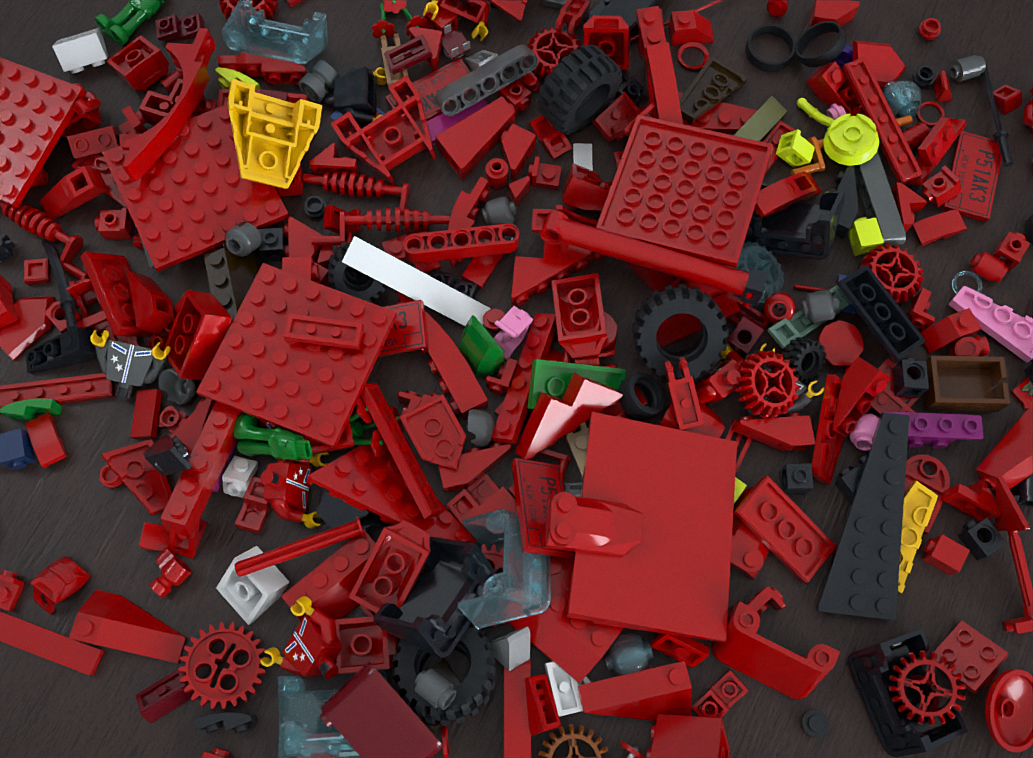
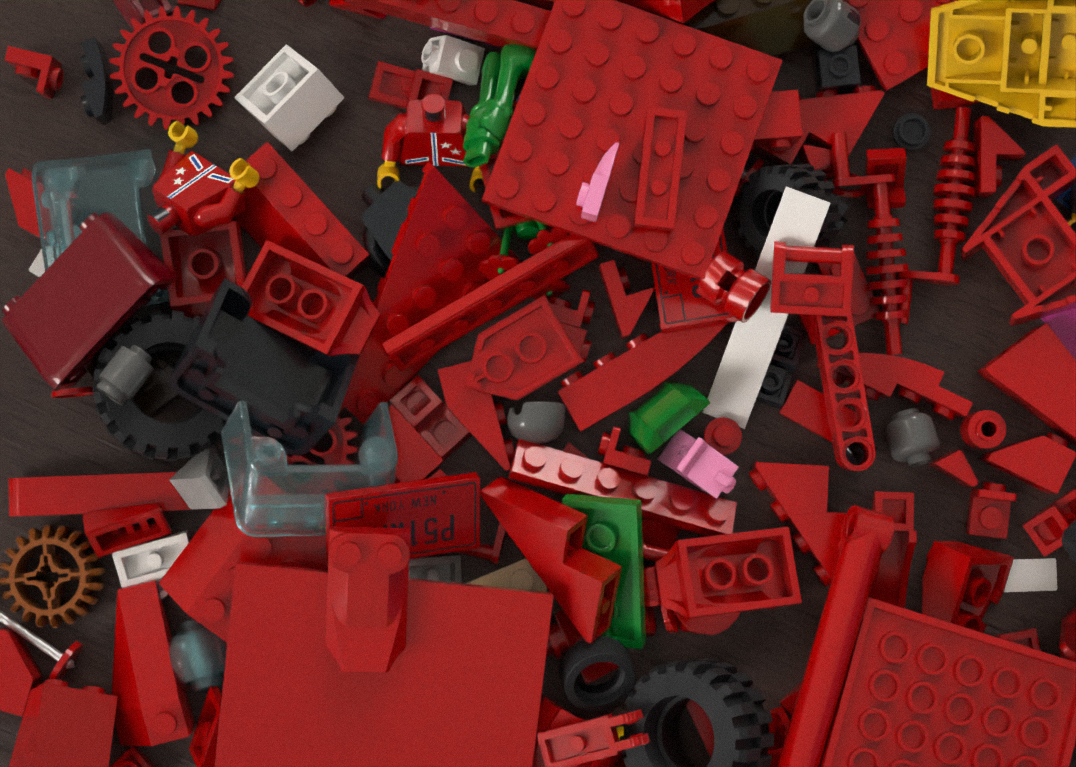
camera: 90 degrees right, 15 degrees up
red axle [234,517,365,577] -> none
none -> bright pink plate [576,143,620,222]
none -> red slope [599,260,655,340]
none -> red wheel [697,251,772,323]
none -> red plate [770,241,854,316]

